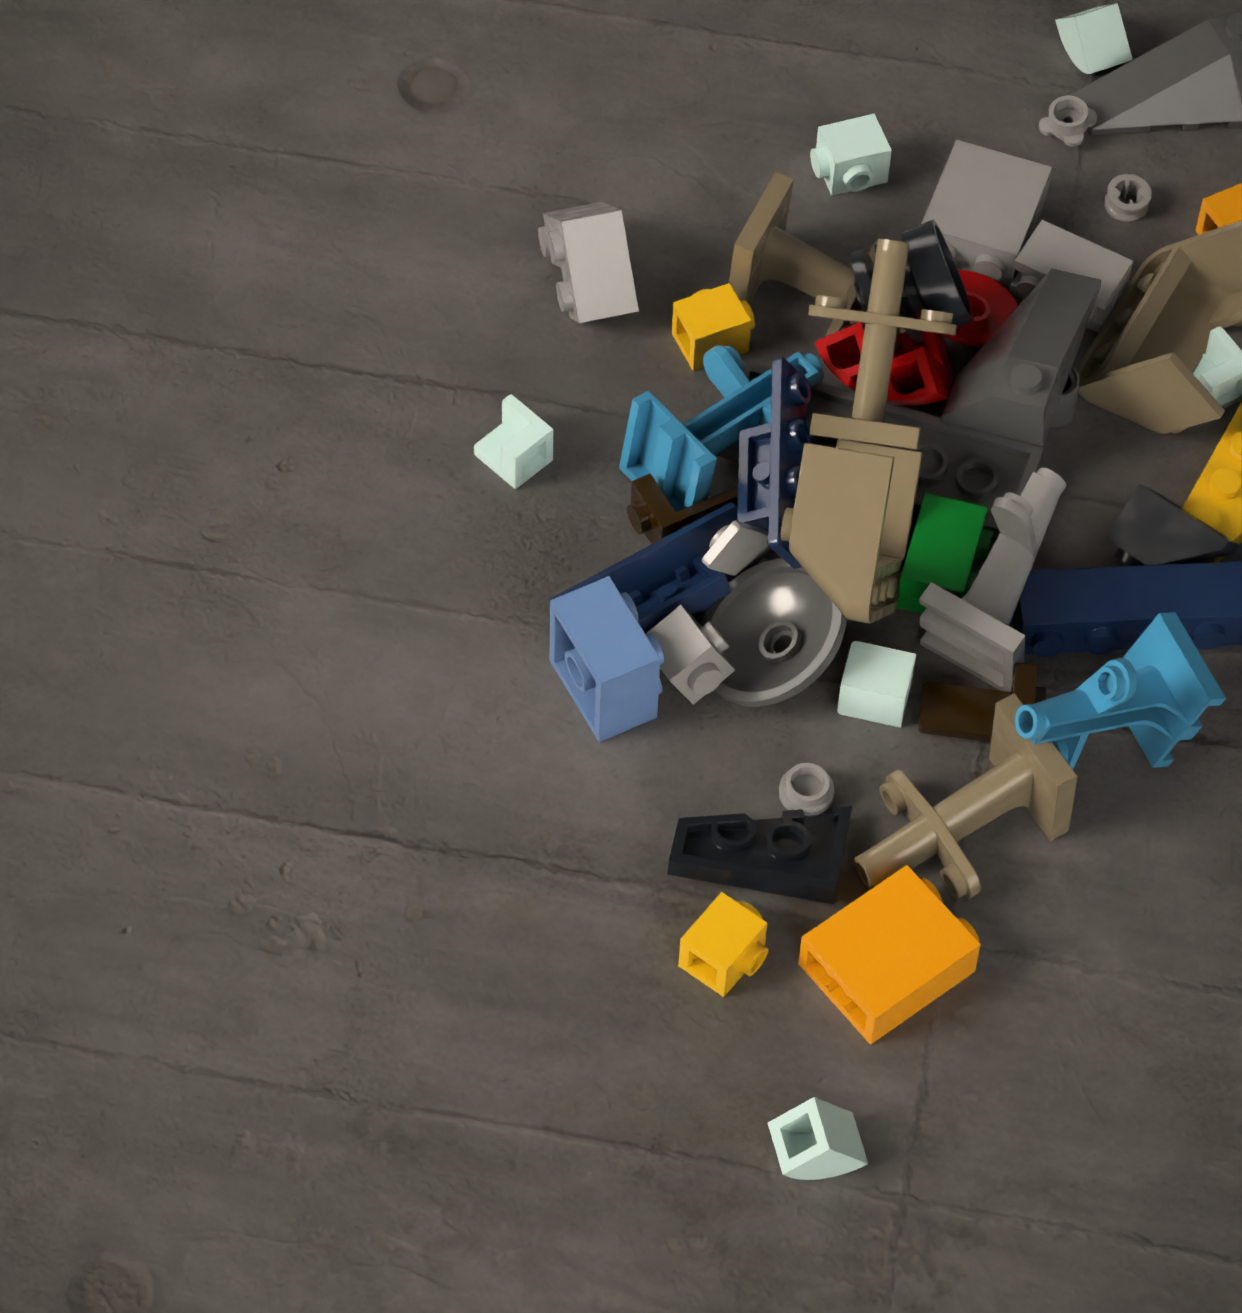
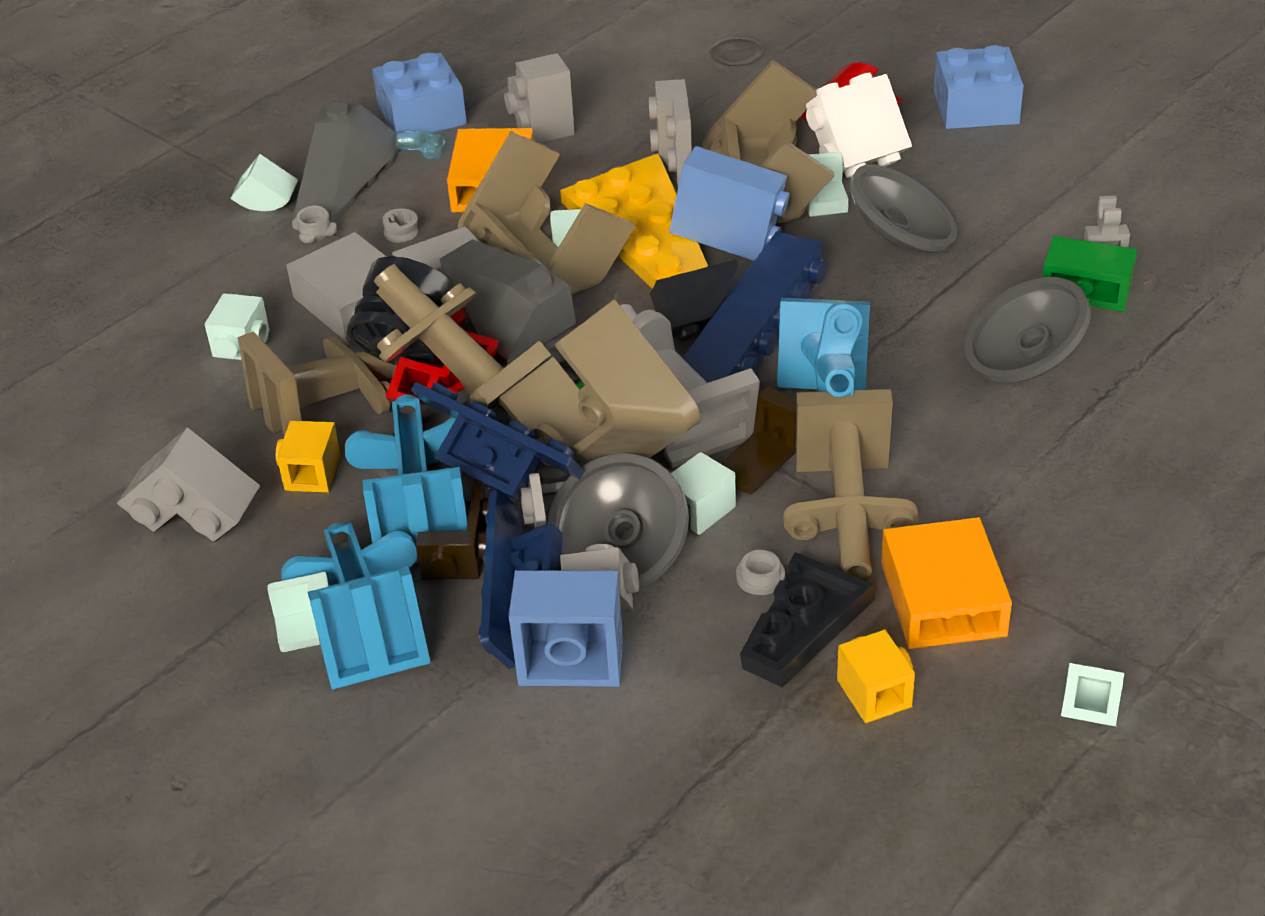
camera: 55 degrees left, 15 degrees down
none -> dark azure piece [281,522,431,690]

